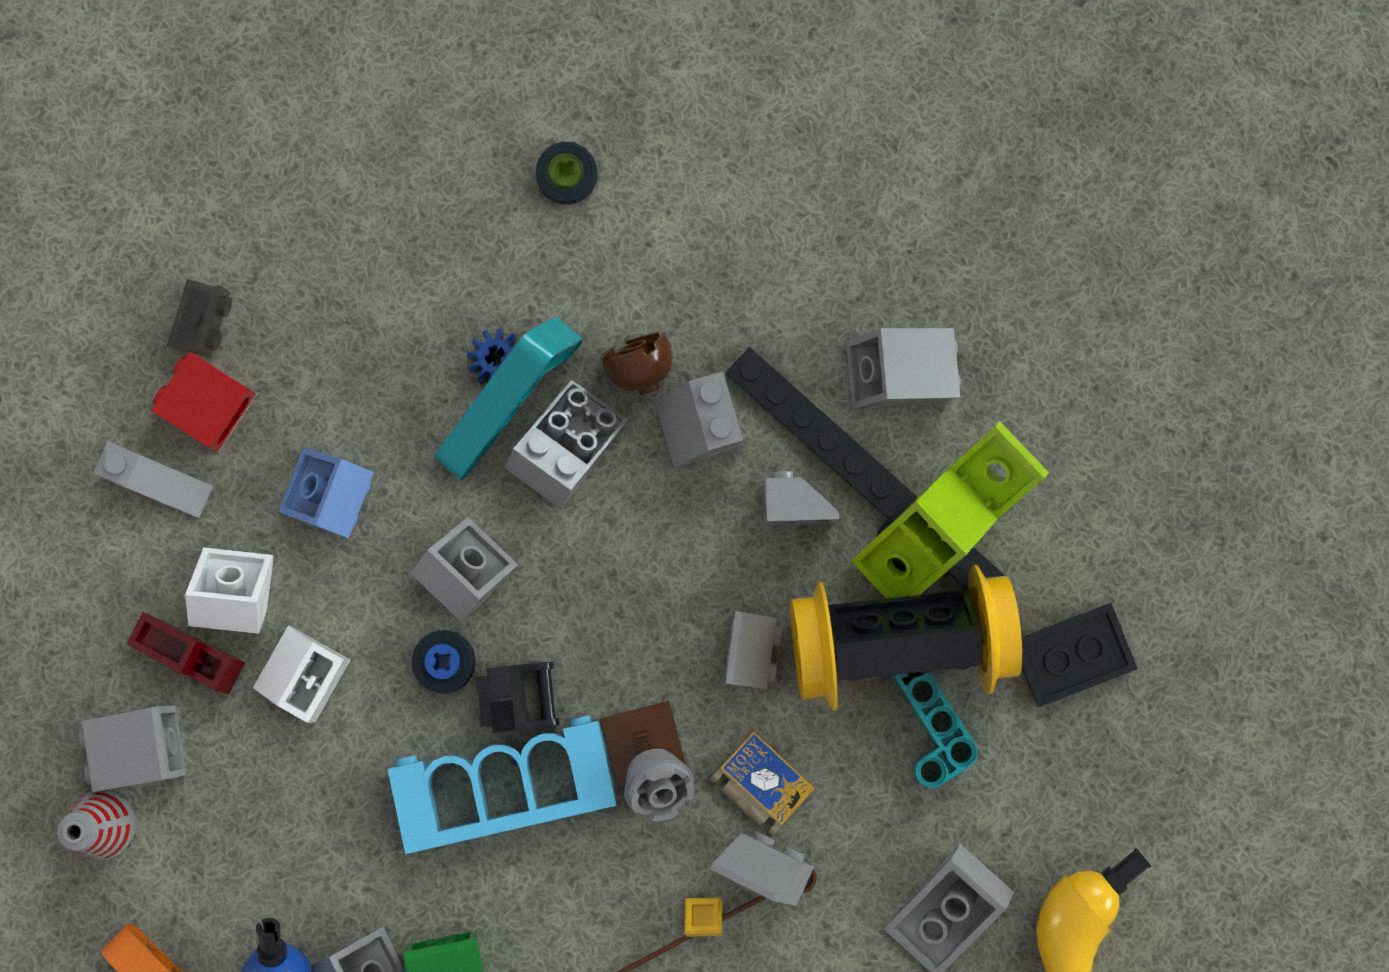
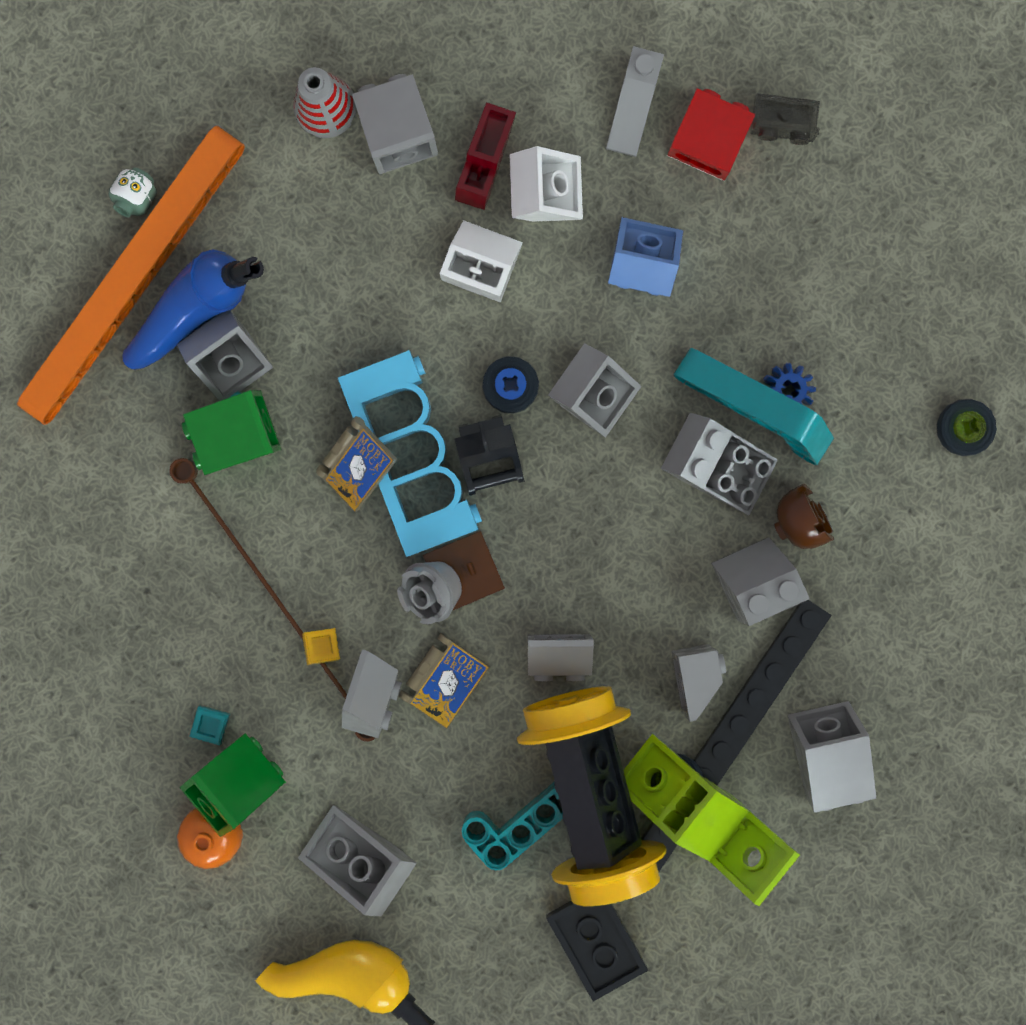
camera: 80 degrees right, 5 degrees up
none -> piece [316,416,397,512]

